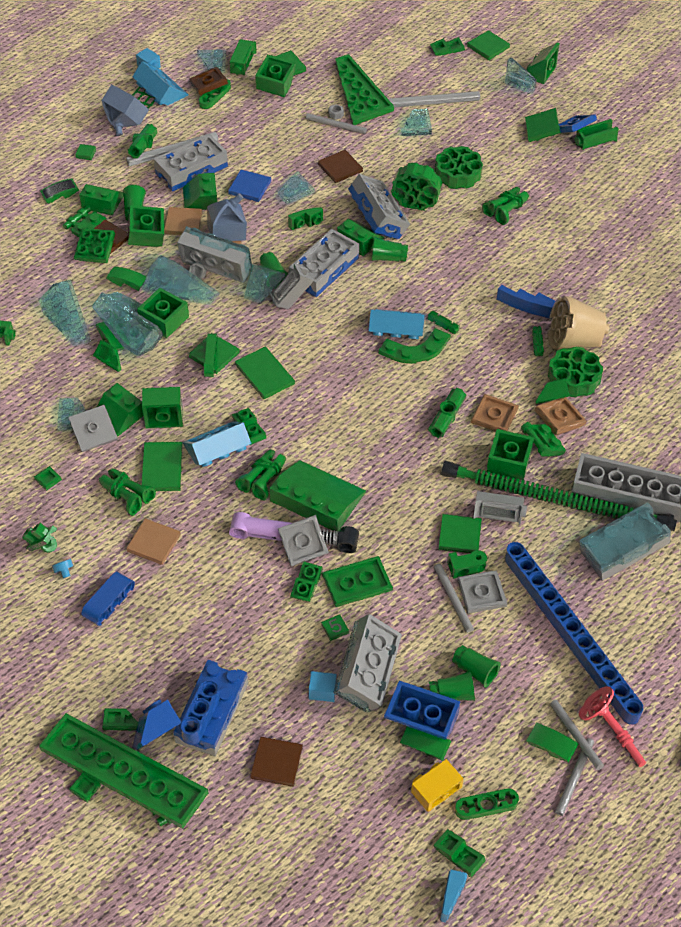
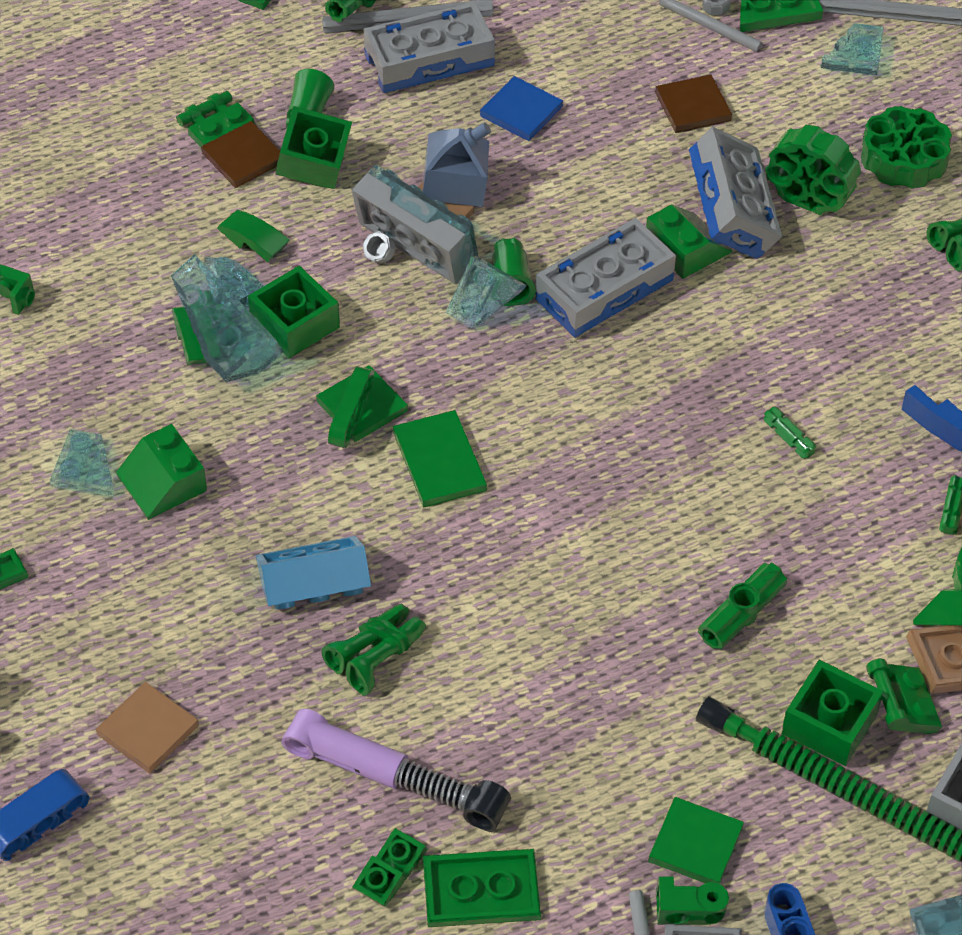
camera: 15 degrees right, 0 degrees up
clear light blue wedge [39,279,91,346] -> none
slope [40,178,79,204] -> none
light grey plate [68,405,118,452] -> none
green tile [74,228,115,263] -> none
green slope [79,184,123,216] -> none
green tile [93,340,122,372] -> none
green piece [99,468,156,516] -> none
clear light blue wedge [142,255,220,305] -> none
green brick [142,387,183,429] -> none
green tile [142,442,183,491] -> none
medium nougat tile [164,207,202,236] -> none
green slope [183,173,217,210] -> none
green slope [232,408,266,445] -> none
green slope [269,460,366,531] -> none
light grey window [270,263,314,309] -> none
clear light blue wing [278,171,315,205] -> none
light grey tile [278,515,329,566] -> none
green slope [288,207,323,230] -> none
dark azure slope [369,309,425,339] -> none
green plant [371,237,408,262] -> none
green plate [378,328,451,364] -> none
medium nougat tile [471,394,519,431] -> none
light grey window [473,491,527,524] -> none

